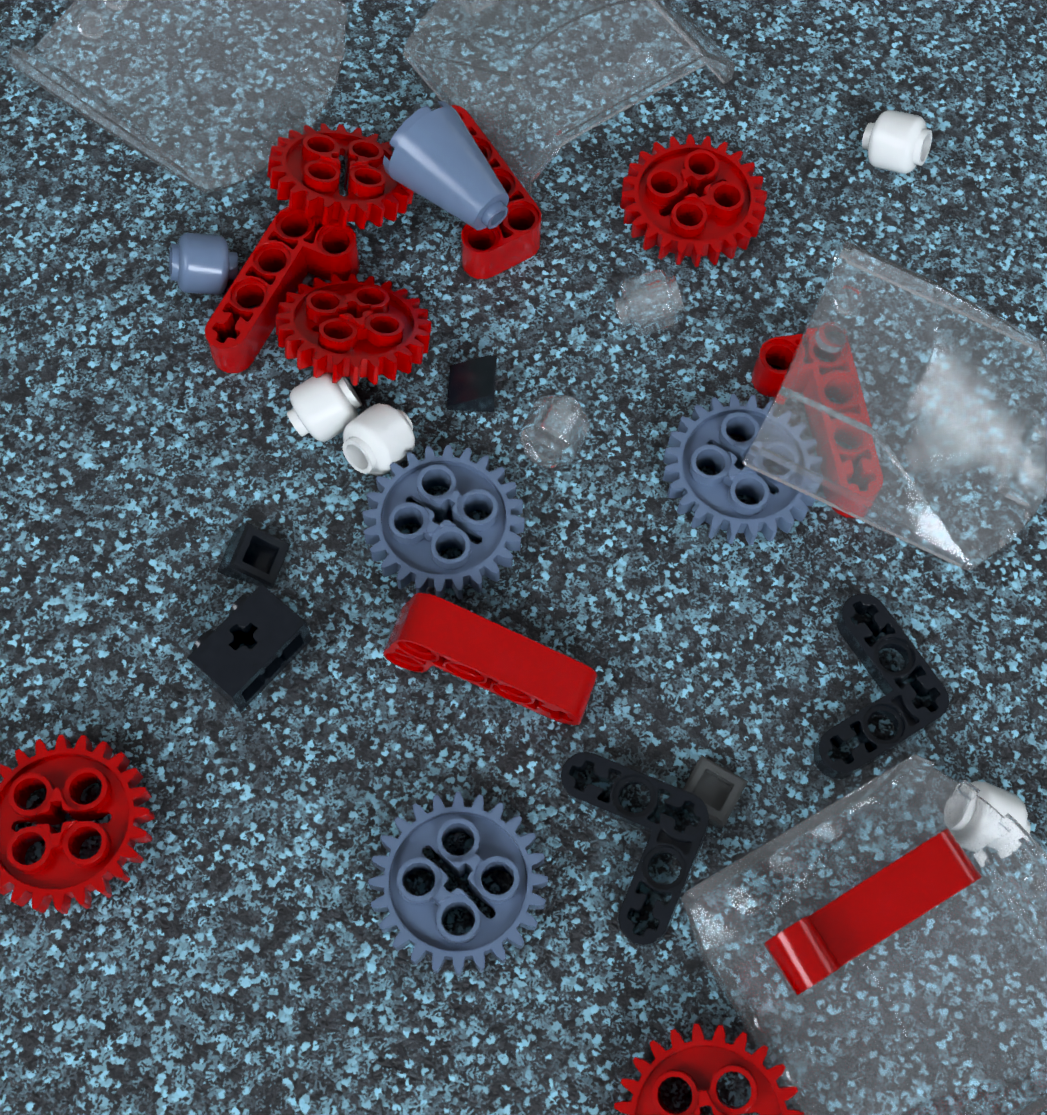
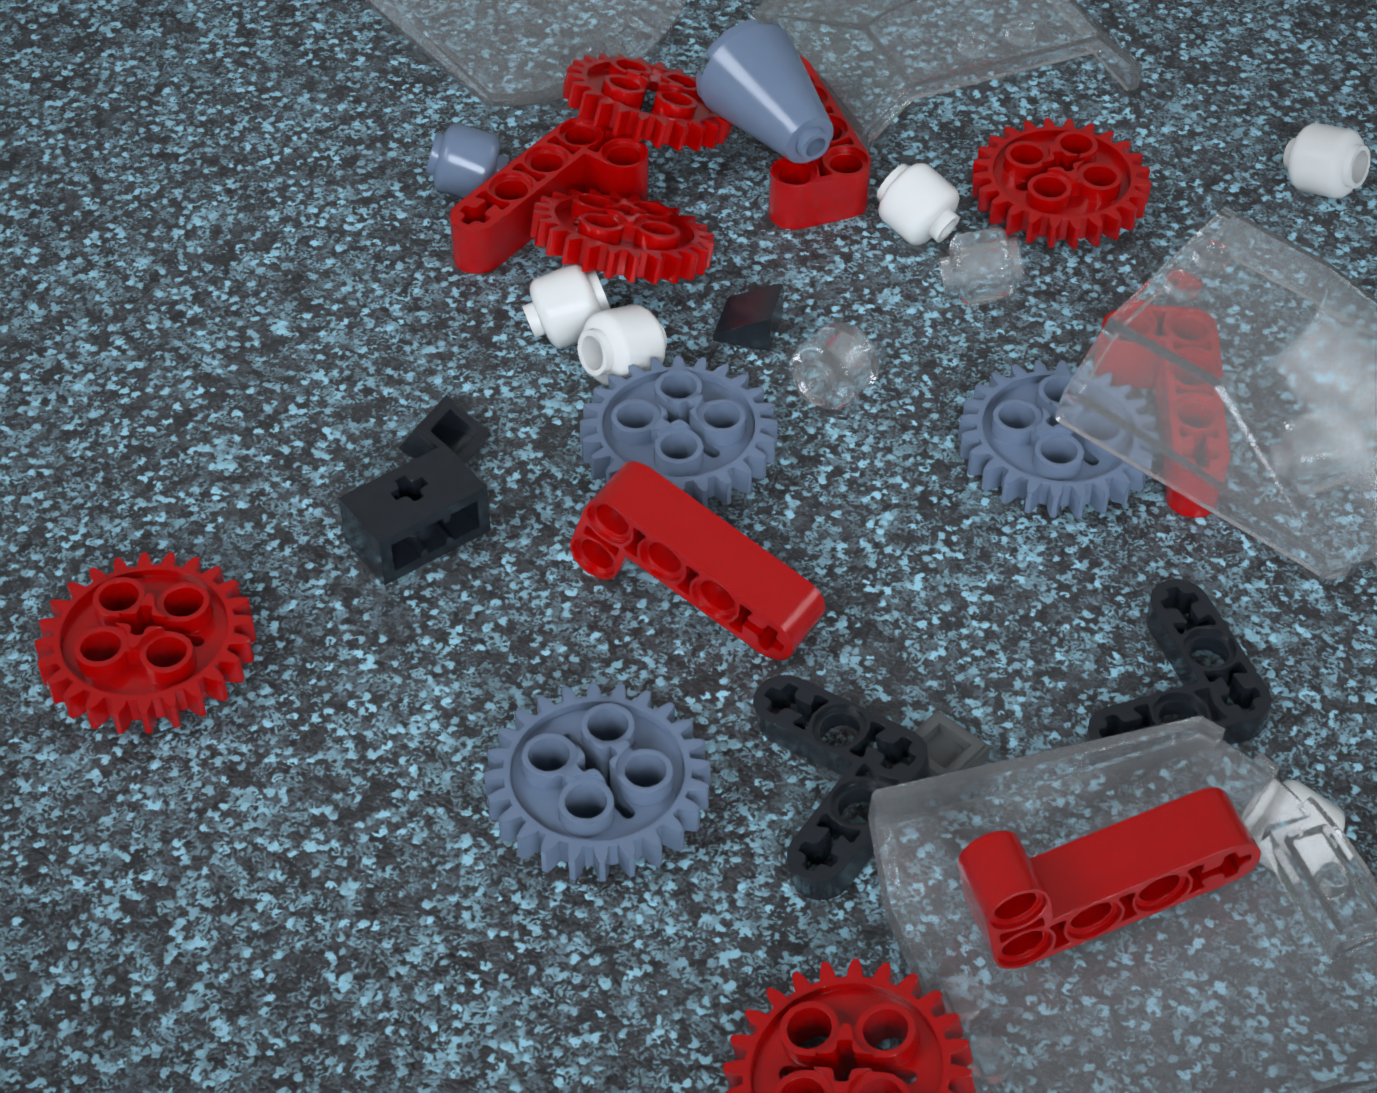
camera: 15 degrees right, 20 degrees down
none -> white head [877,163,960,245]

